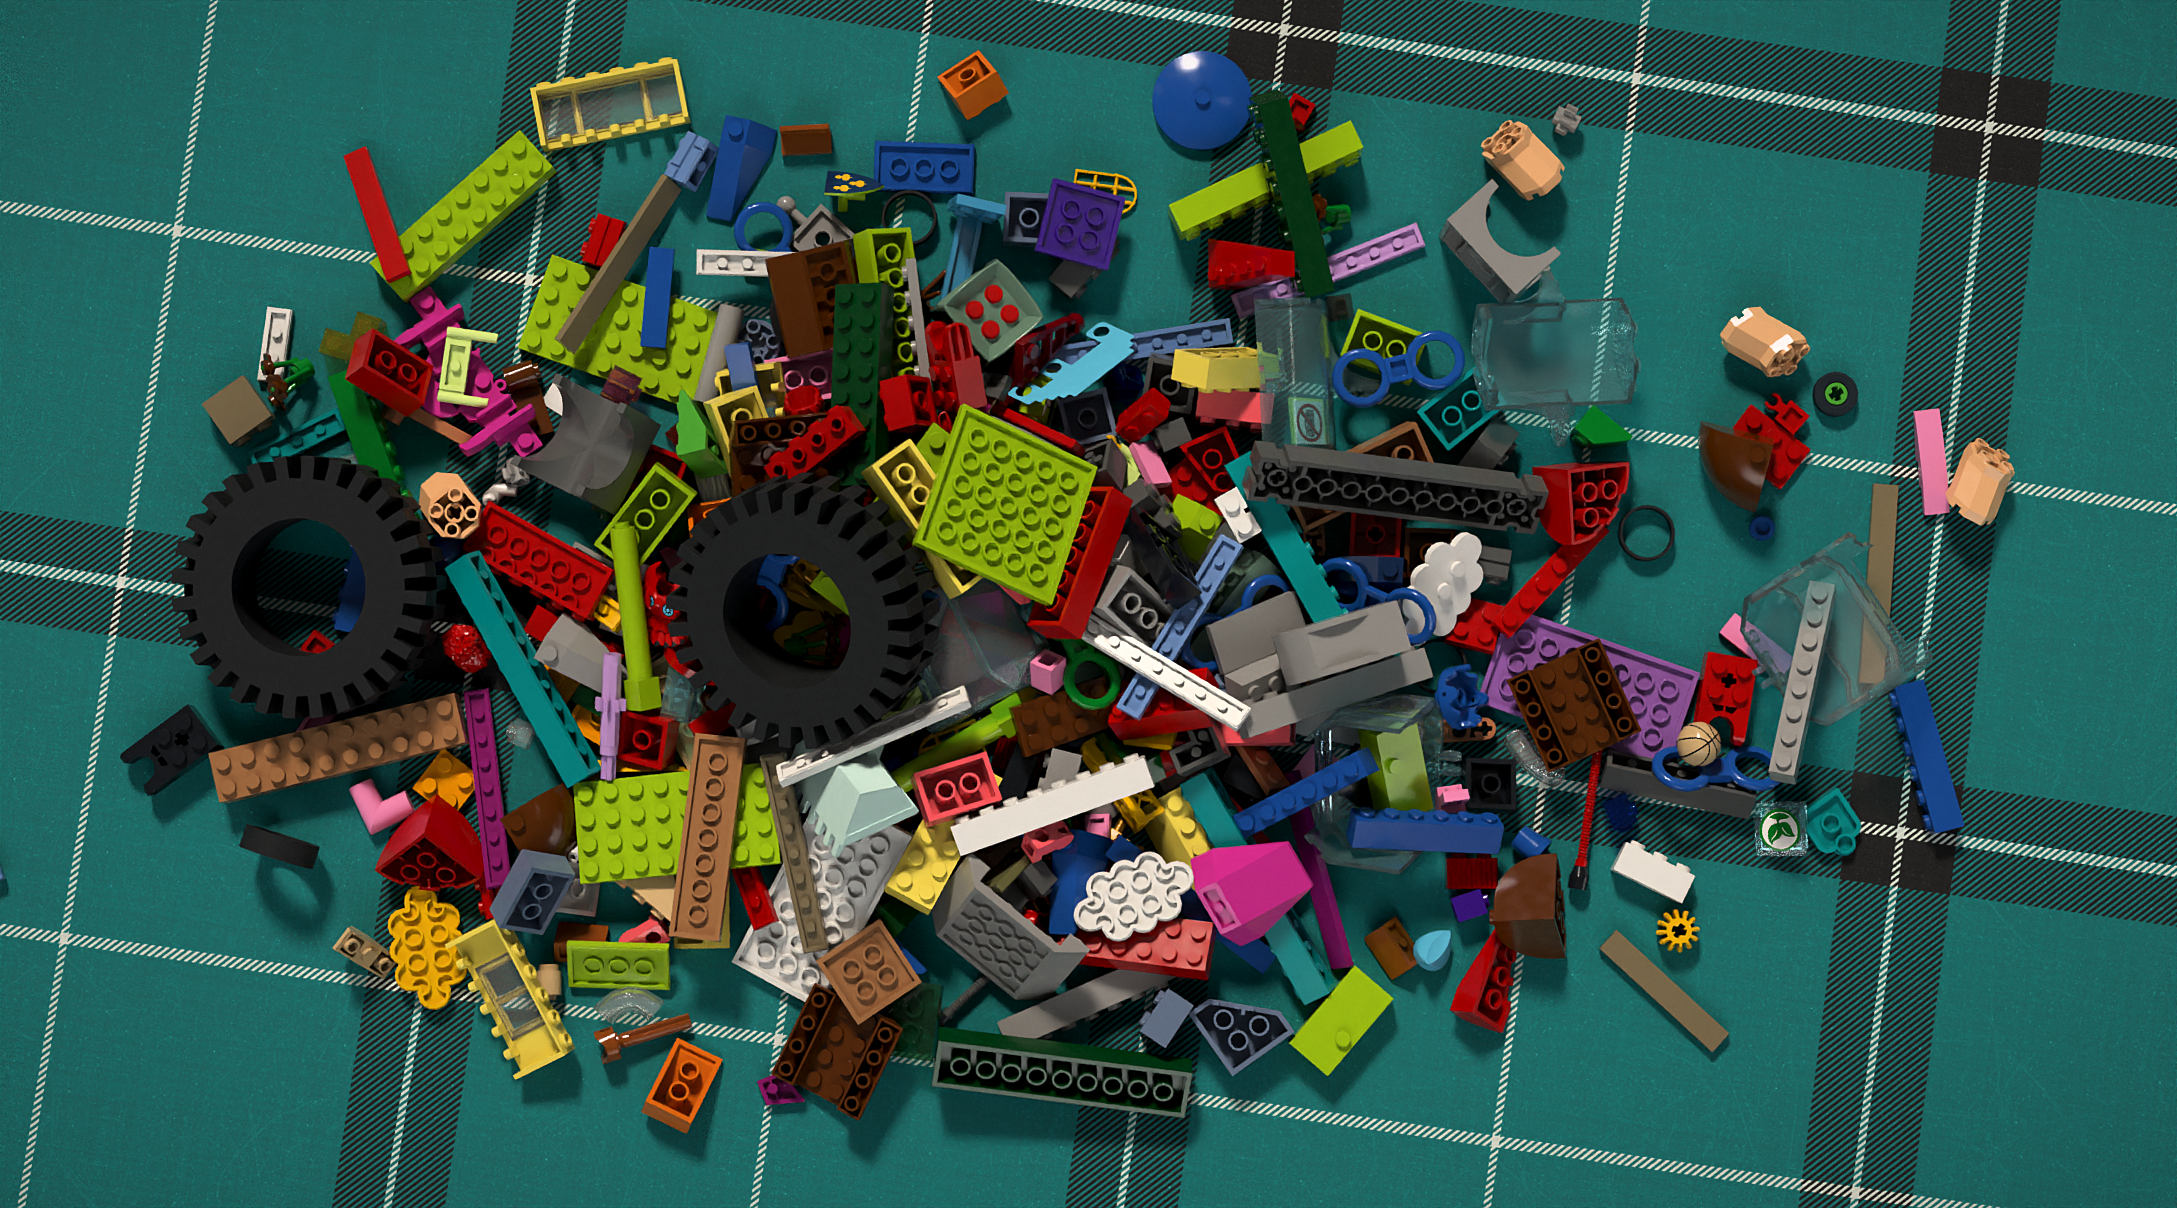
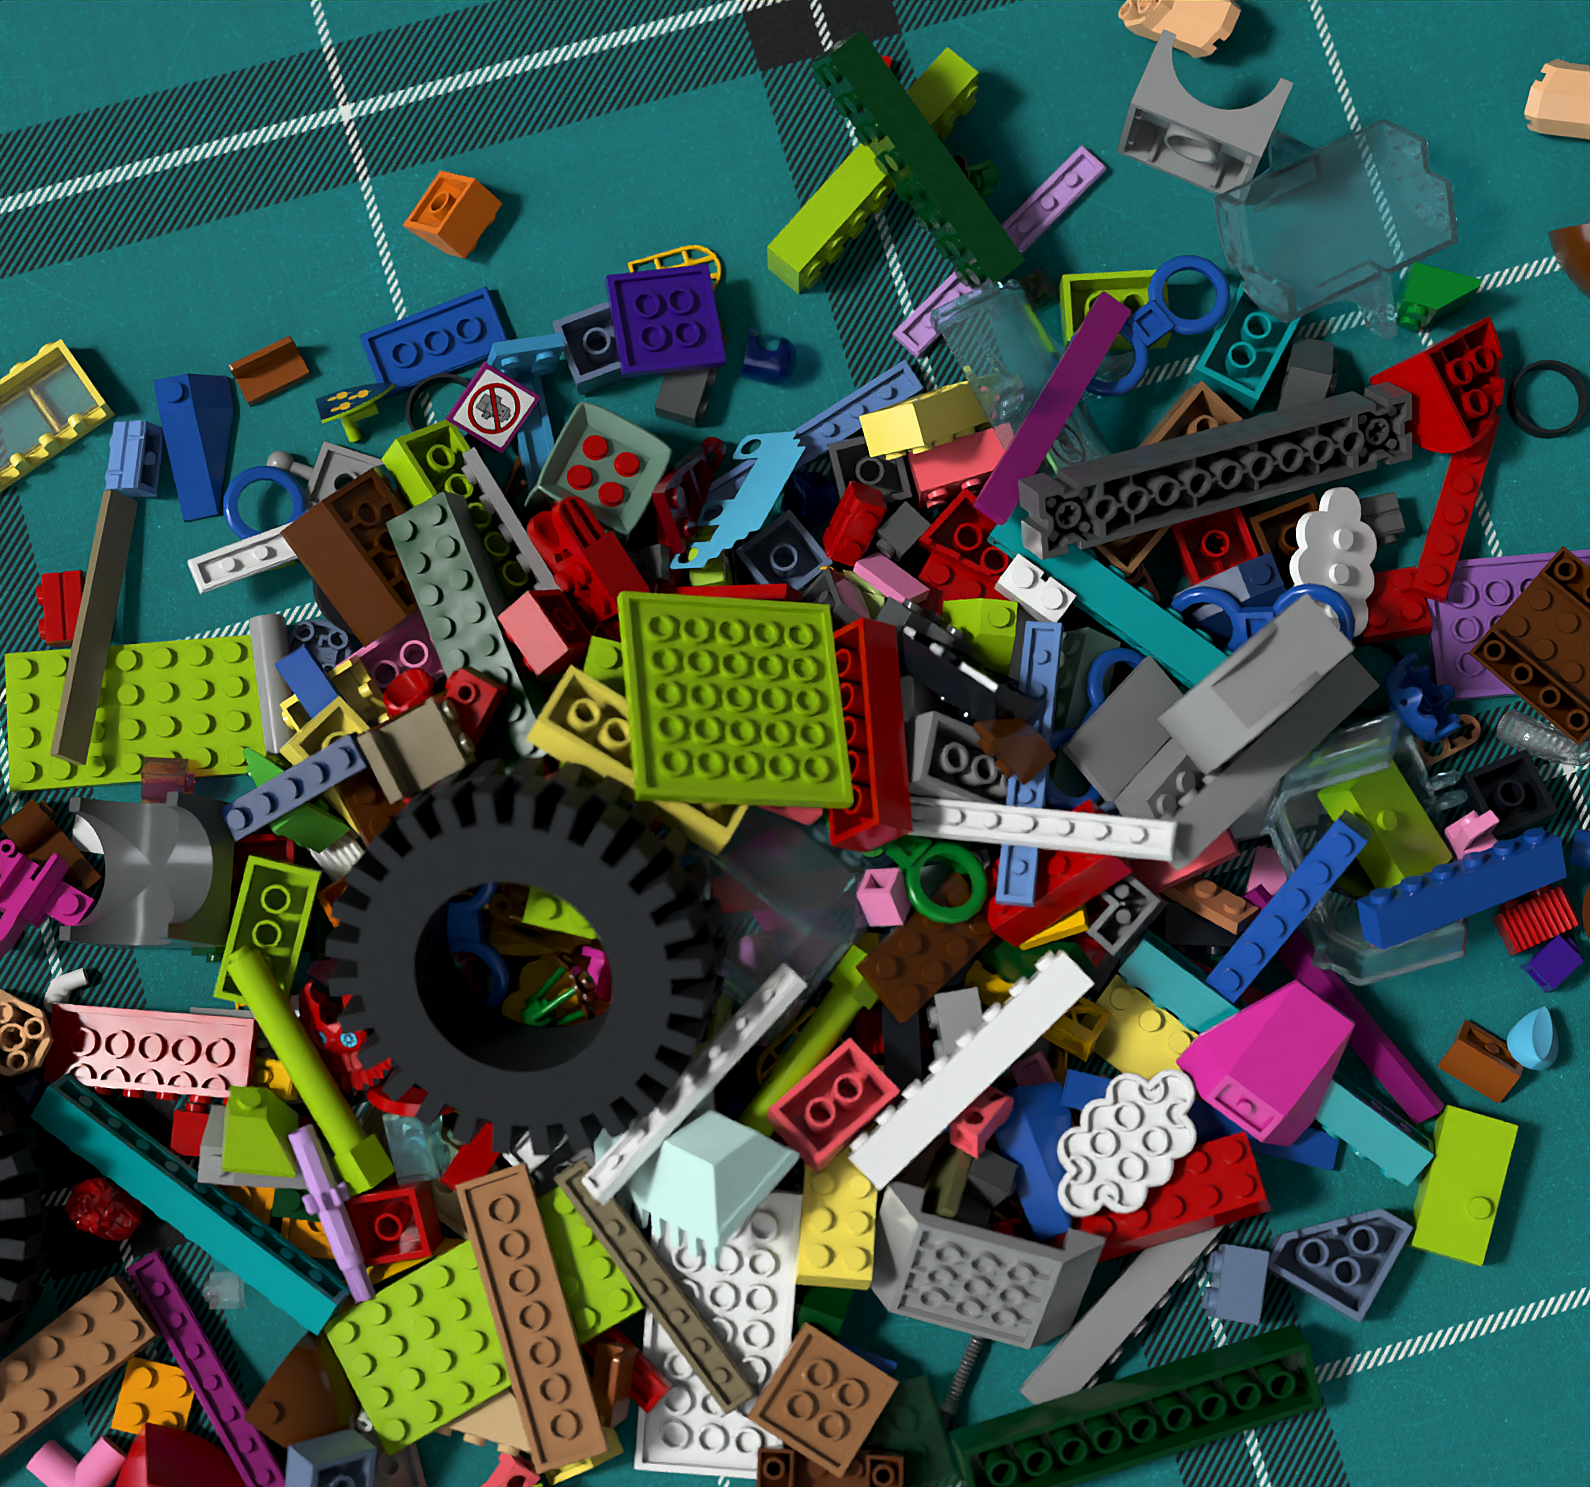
camera: 25 degrees left, 5 degrees down
light grey gear [501,457,532,487] -> none
blue tile [640,247,675,349] -> none
blue dish [1152,51,1252,151] -> none
red wedge [1208,238,1295,290] -> none
none -> plate [219,731,371,841]
none -> lime slope [221,1085,299,1178]
none -> dark tan panel [357,696,477,804]
none -> piece [445,361,541,453]
none -> dark orange panel [592,1339,637,1429]
none -> clear blue helmet [741,326,797,386]
none -> magenta tile [972,291,1131,526]
none -> reddish brown slope [972,718,1056,786]

